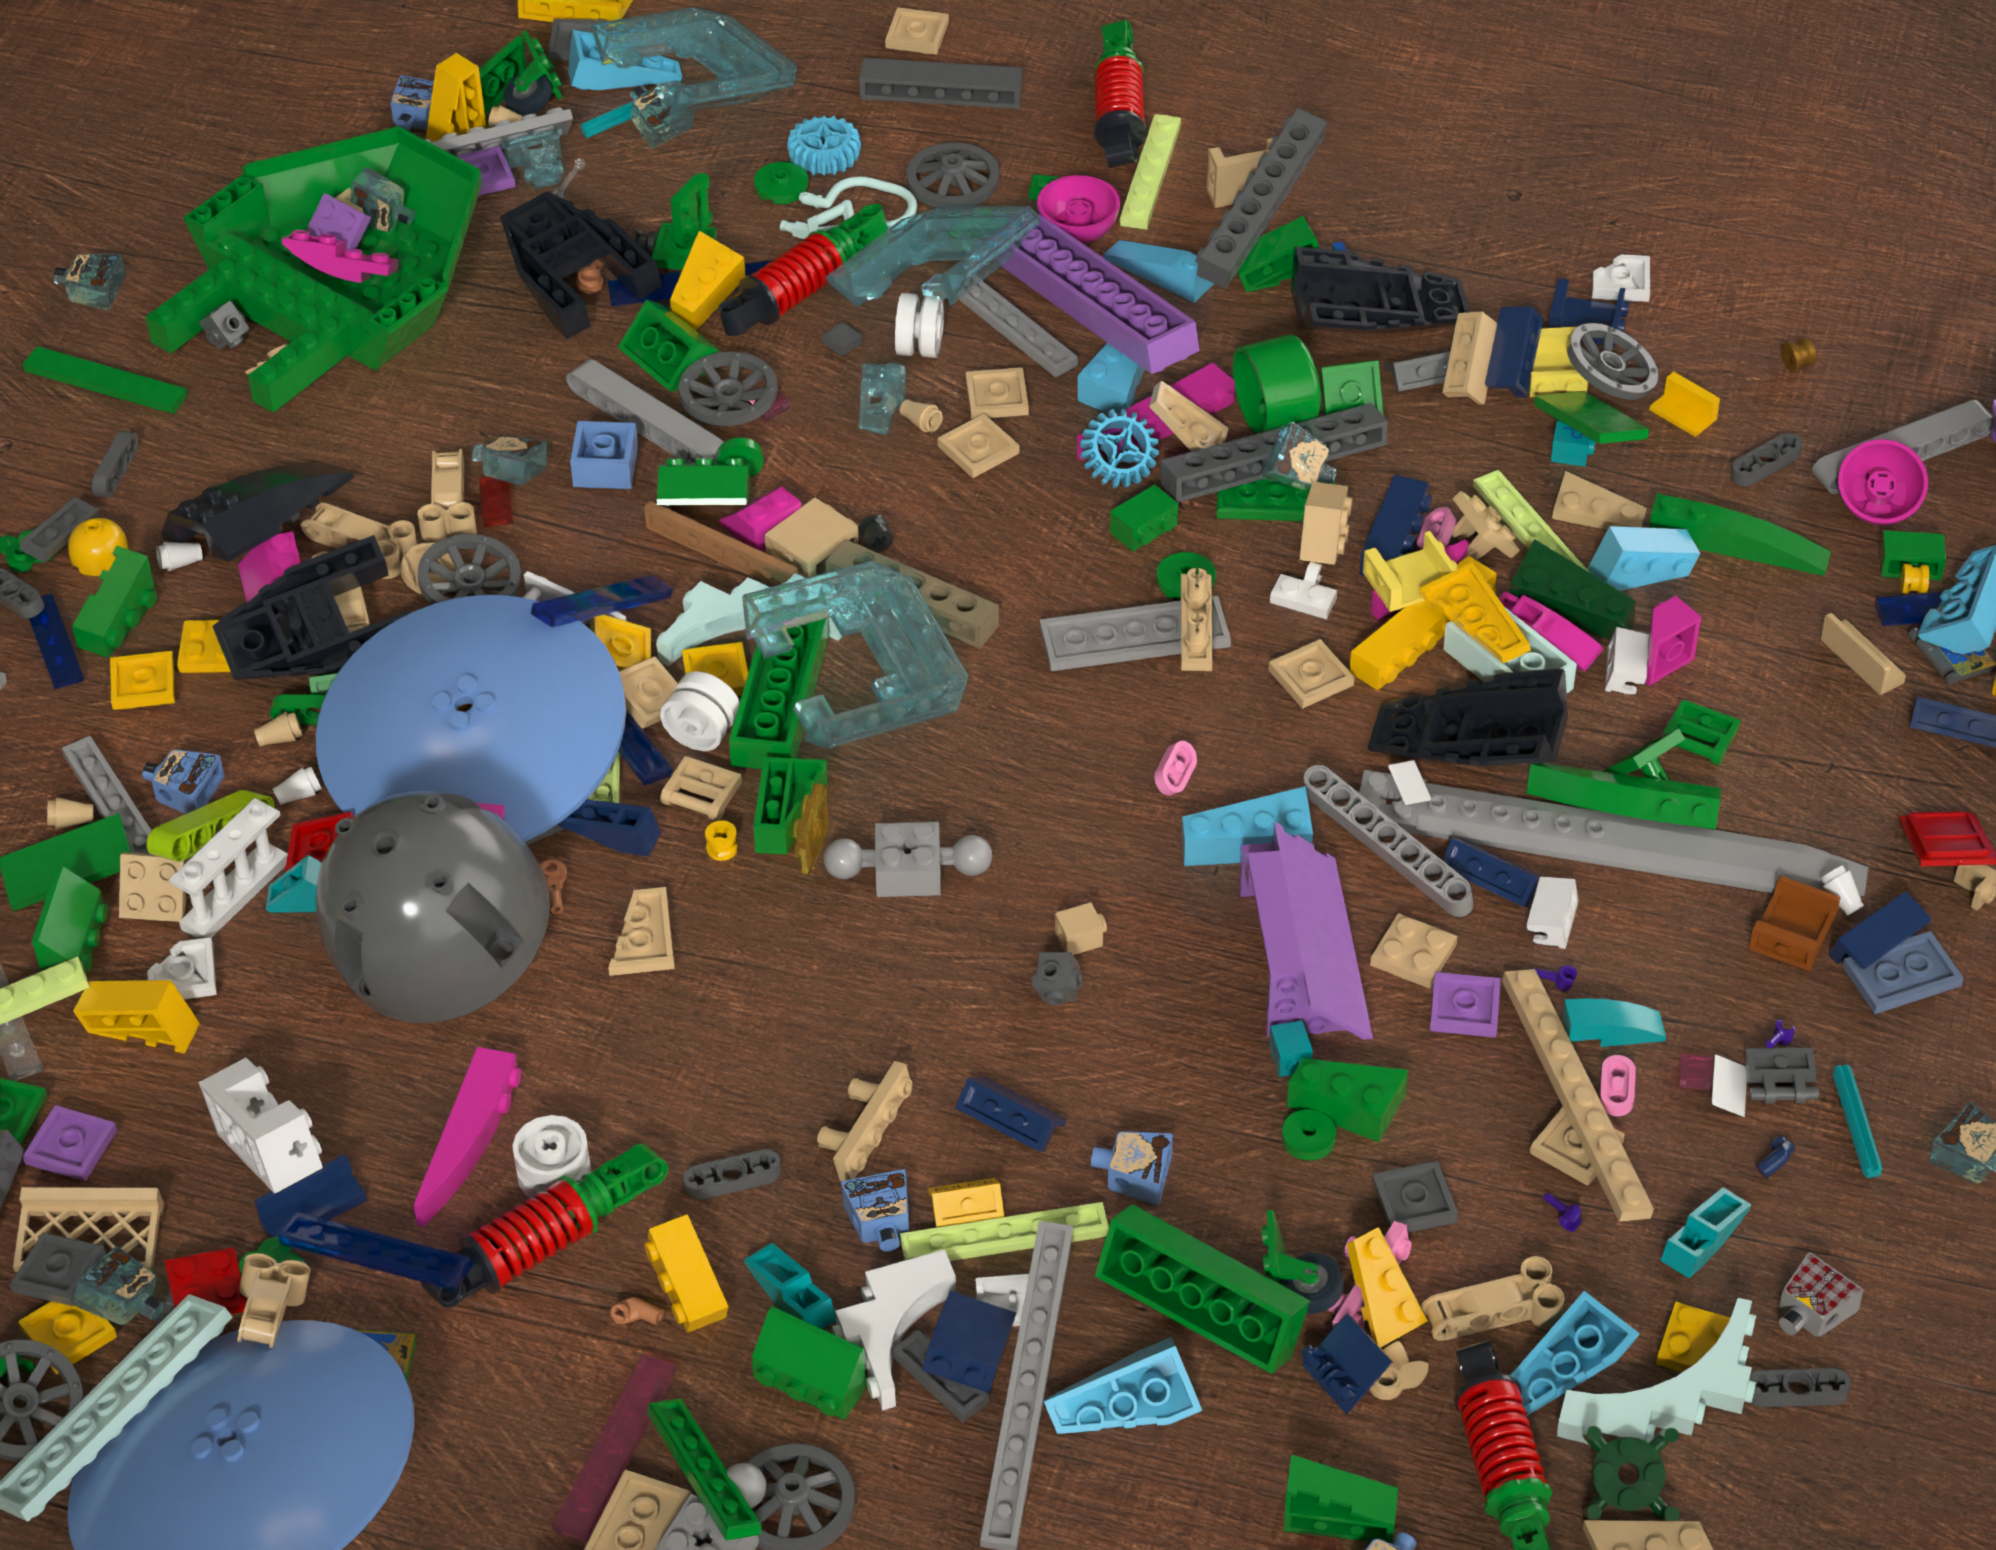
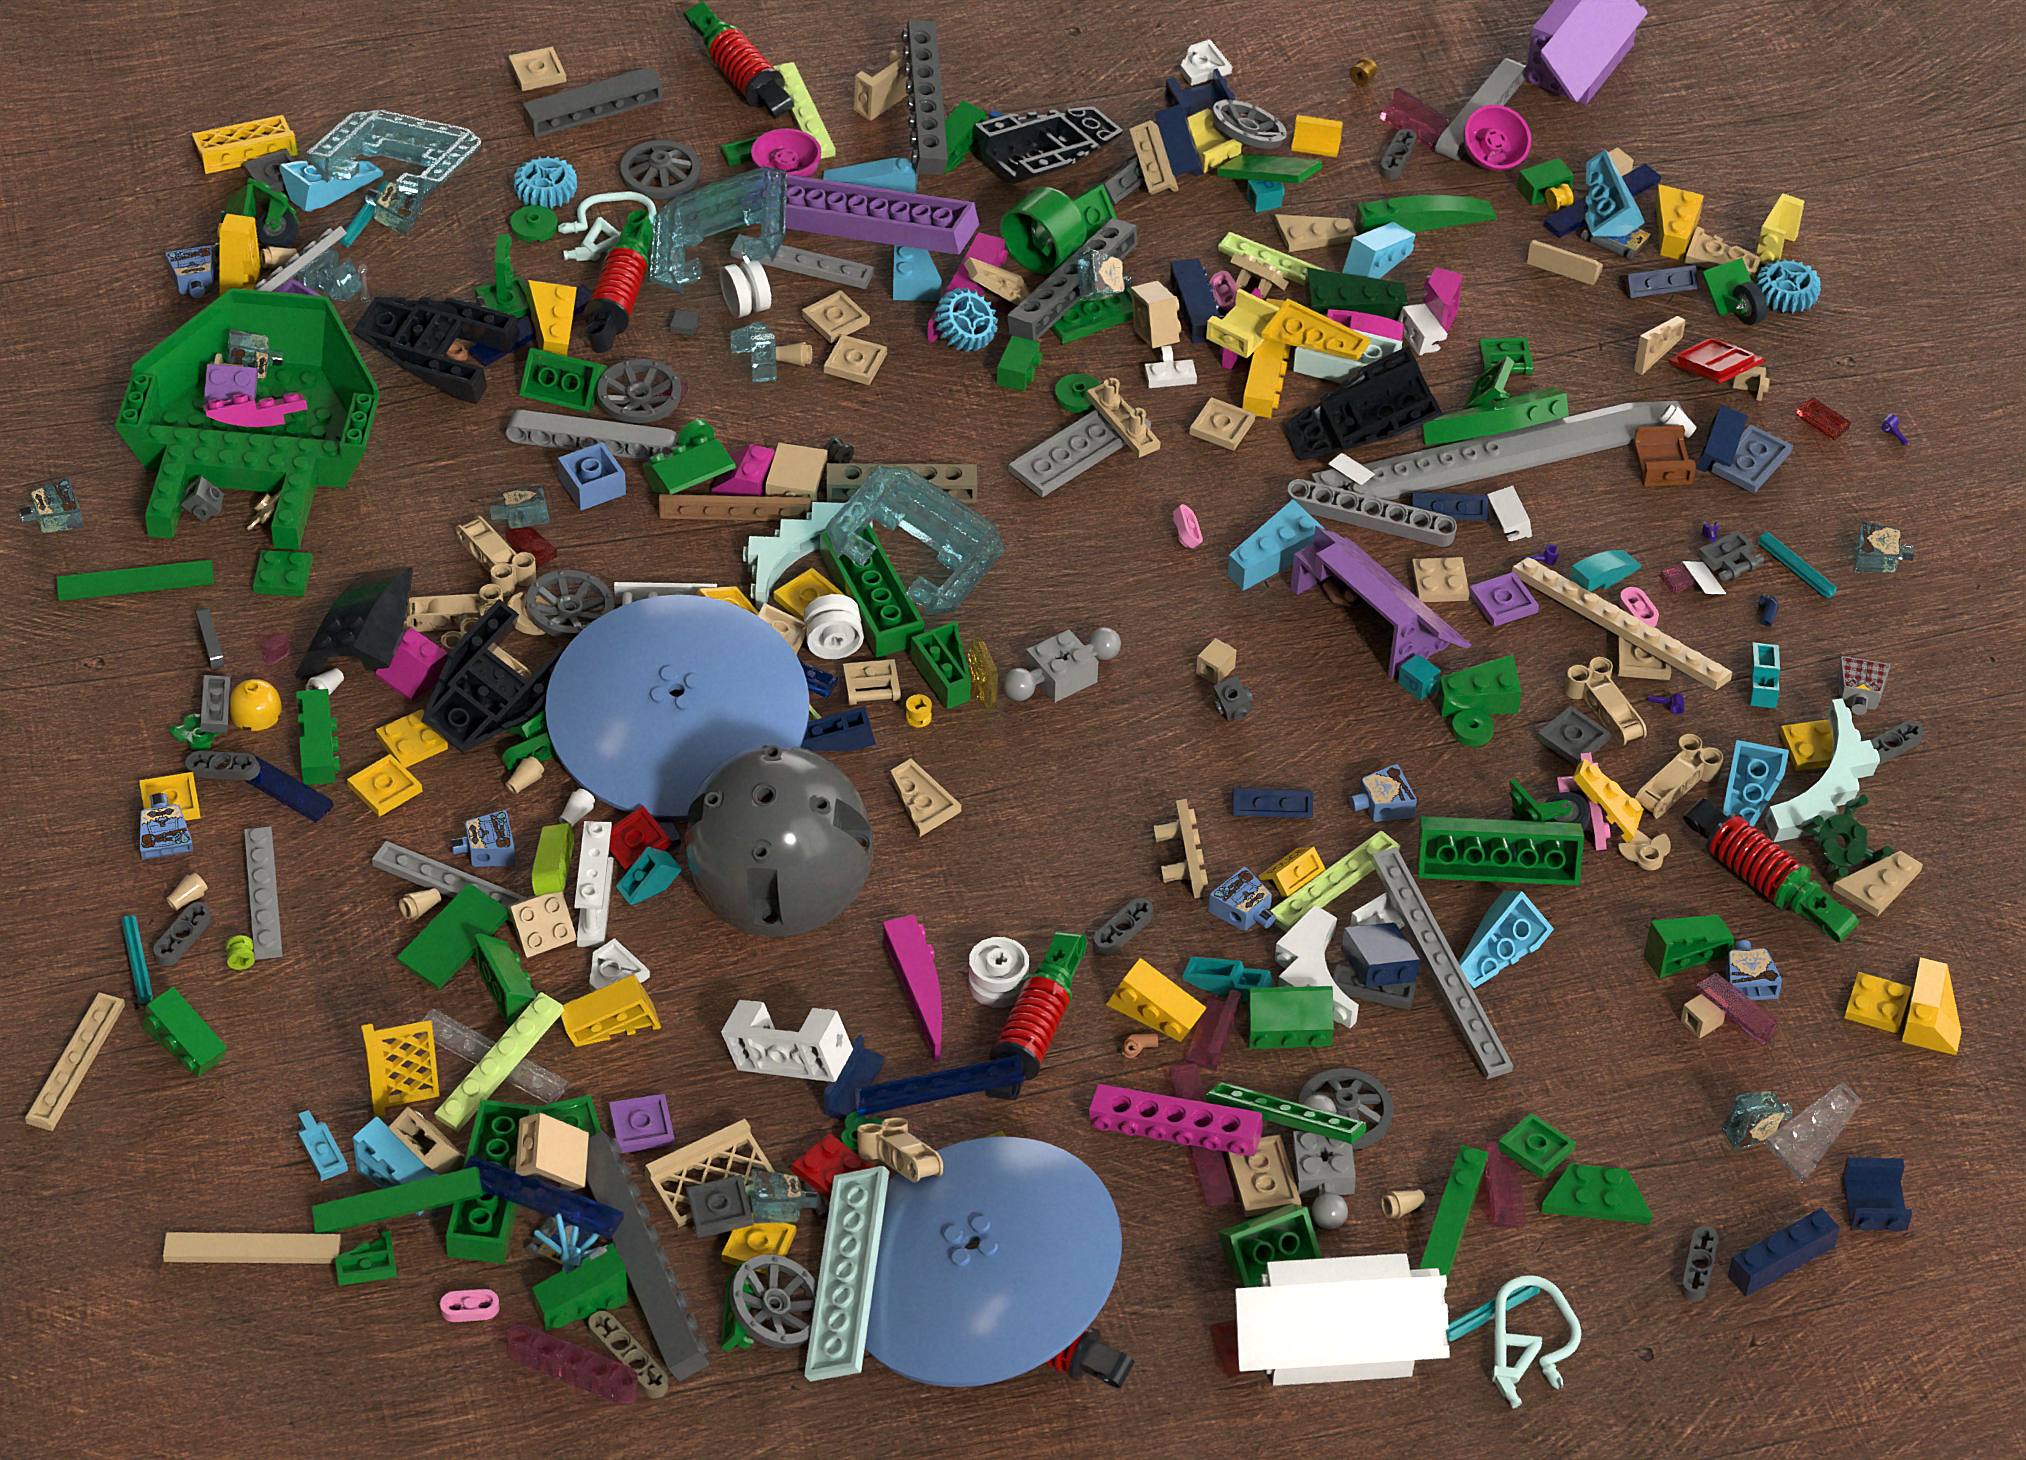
camera: 35 degrees left, 0 degrees up
clear blue tile [530,575,673,628] -> none
dark blue hinge [1301,1313,1393,1414] -> none
none -> green plate [253,550,313,597]
none -> clear pink tile [262,631,290,667]
none -> dark pink brick [1089,1084,1263,1157]
none -> clear pink panel [1185,990,1241,1071]
none -> clear pink panel [1380,87,1450,150]
none -> tan piece [1564,657,1647,746]
none -> tan wing [1634,316,1686,375]

